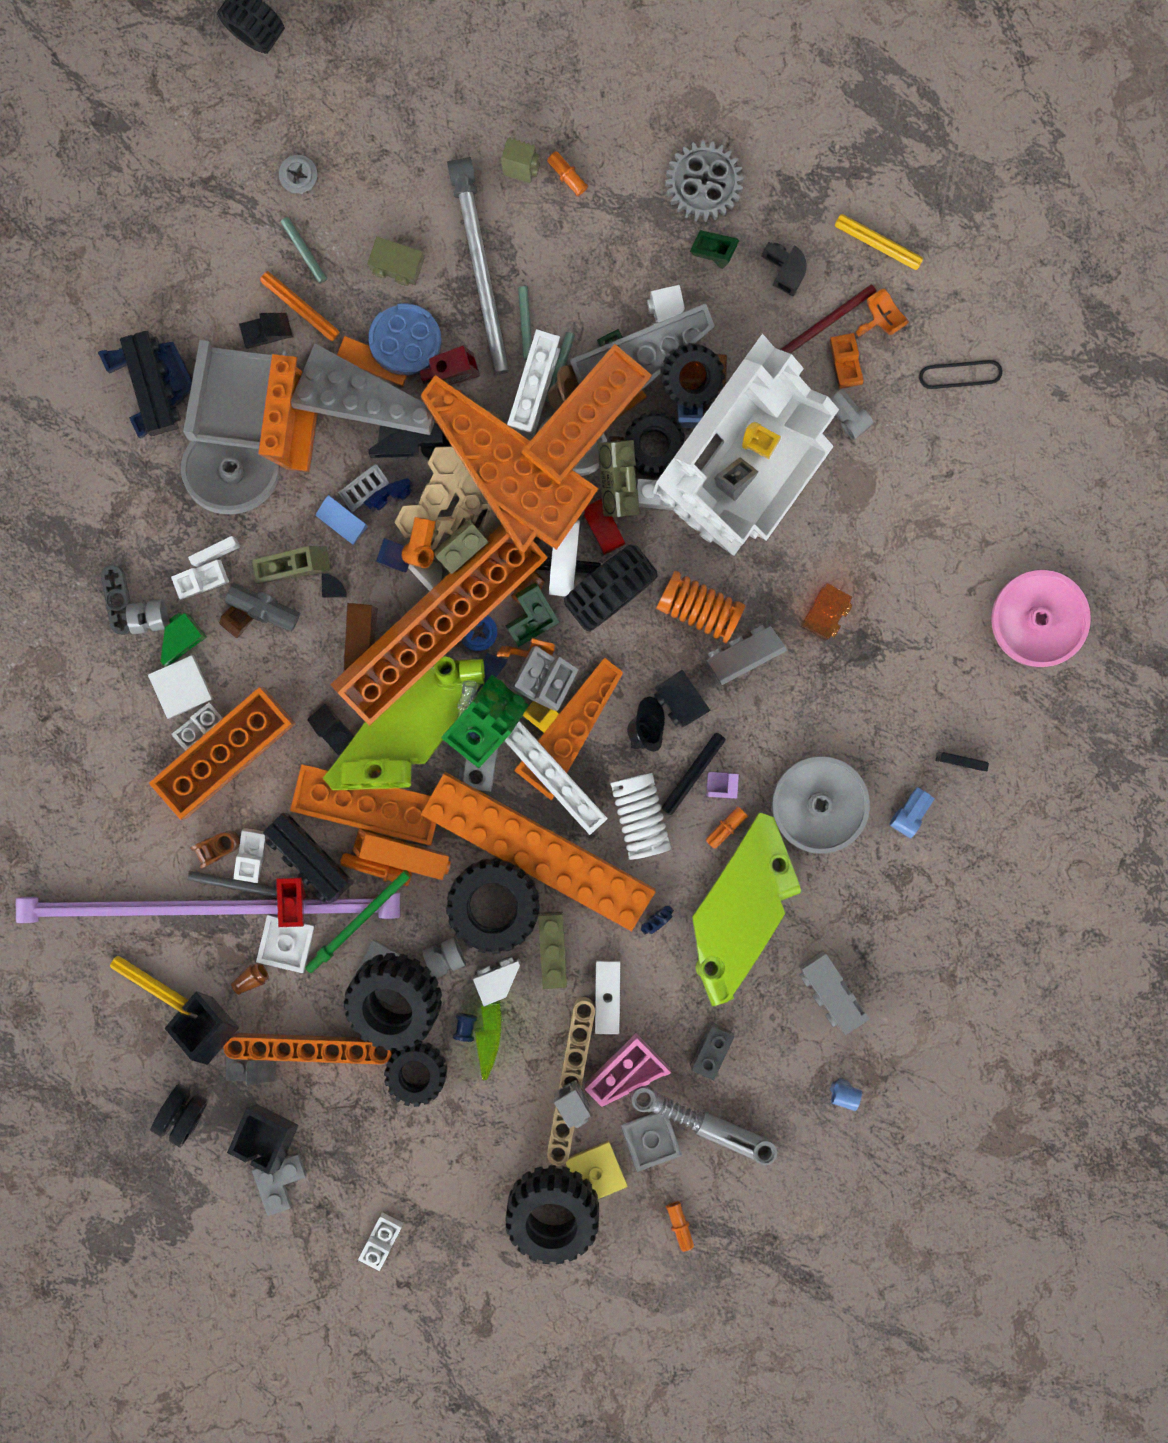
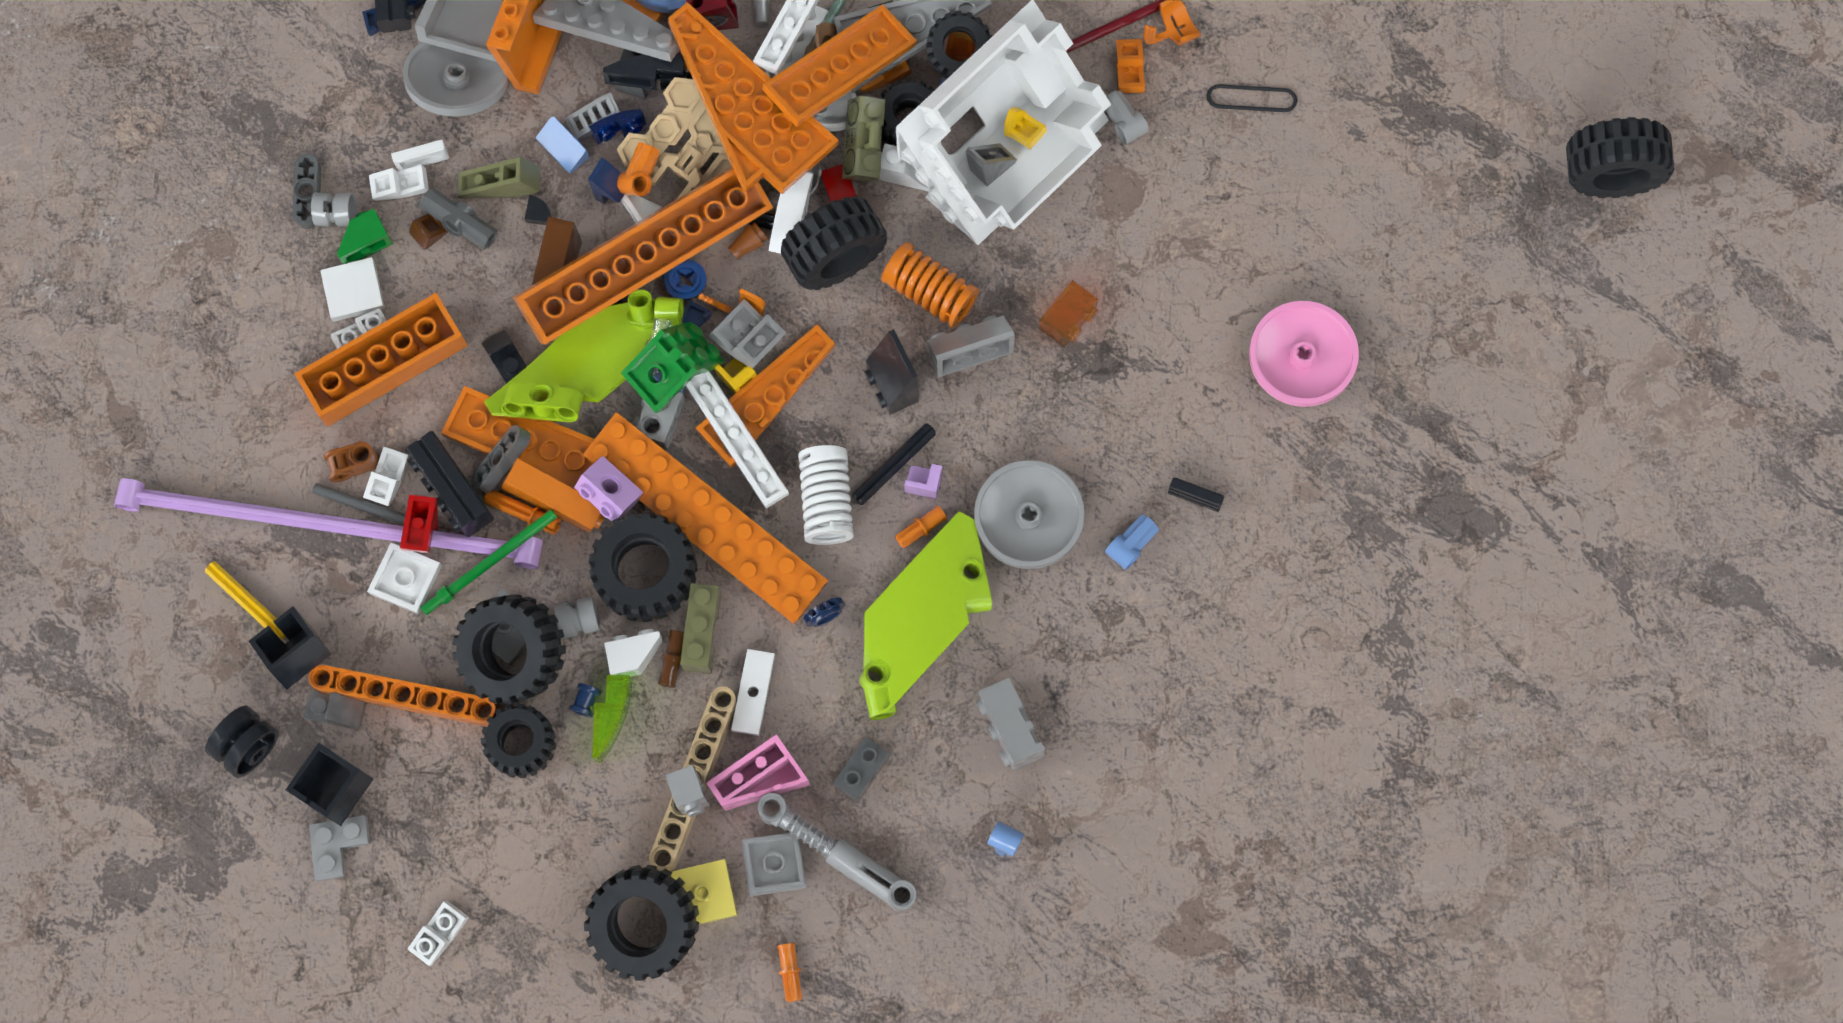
camera: 10 degrees right, 15 degrees down
dark orange cone [231,963,269,995] -> none
olive brick [433,519,488,574] -> none
dark green plate [505,582,560,647] -> none
black piece [627,696,665,752] -> none
none -> dark grey beam [471,425,530,493]
none -> lavender brick [574,456,643,521]
none -> reddish brown pin [658,630,684,688]

